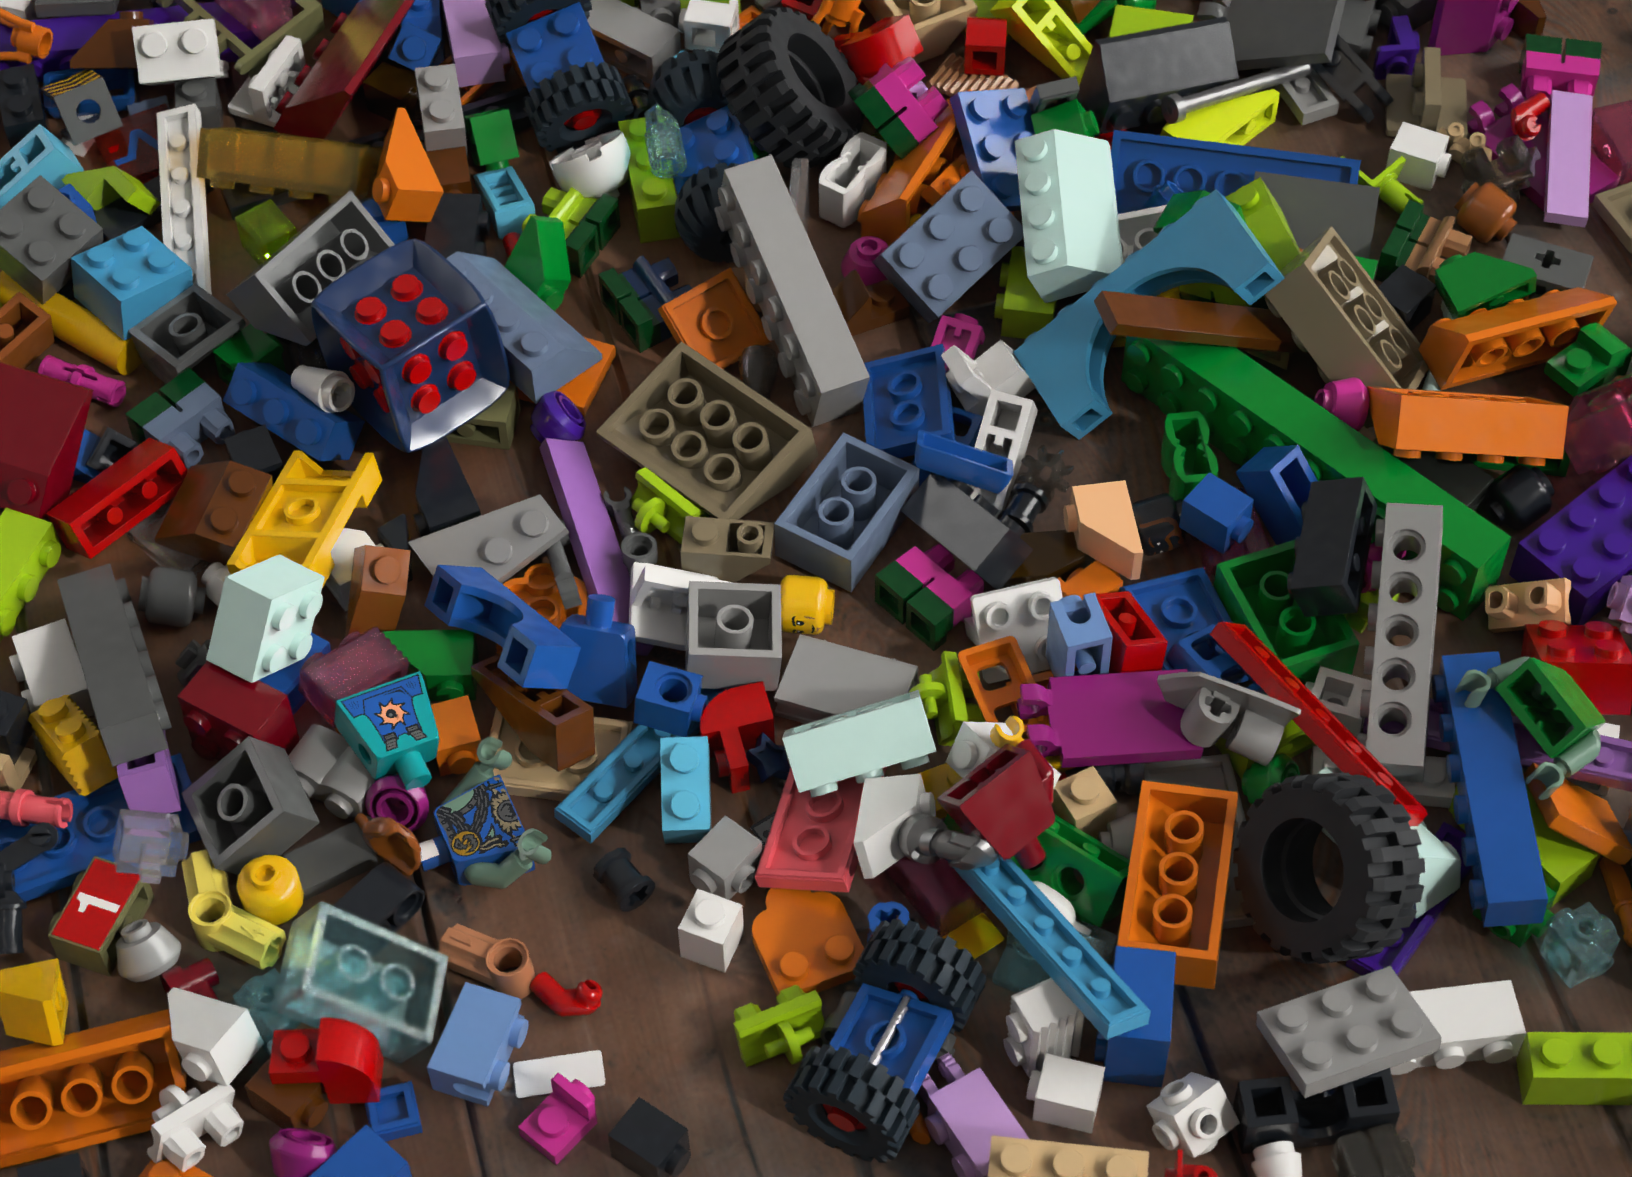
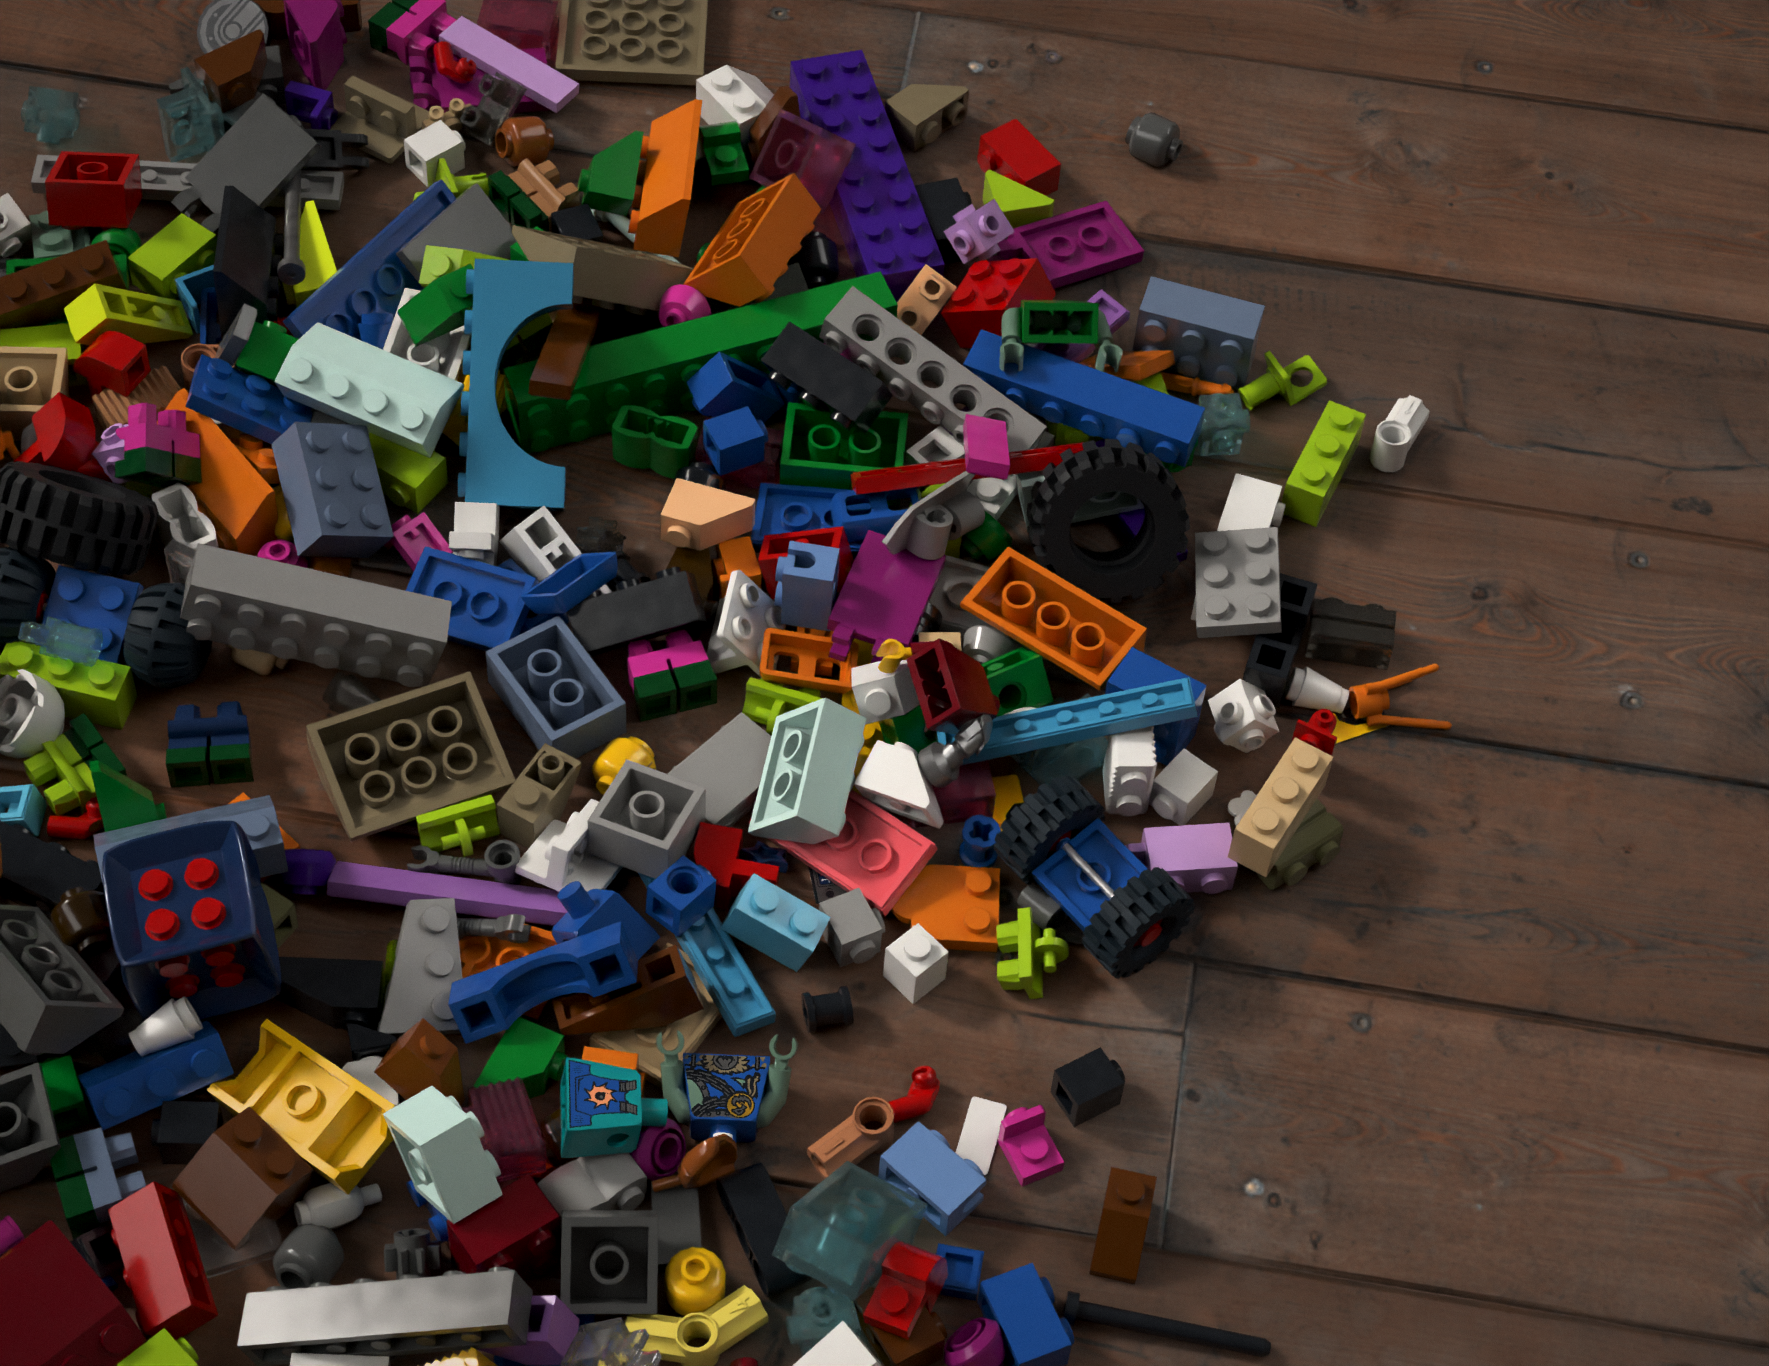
camera: 70 degrees left, 0 degrees up
orange tile [657,267,773,369] -> none
dark grey brick [1503,233,1594,300] -> none
none -> dark pink tile [963,414,1010,480]

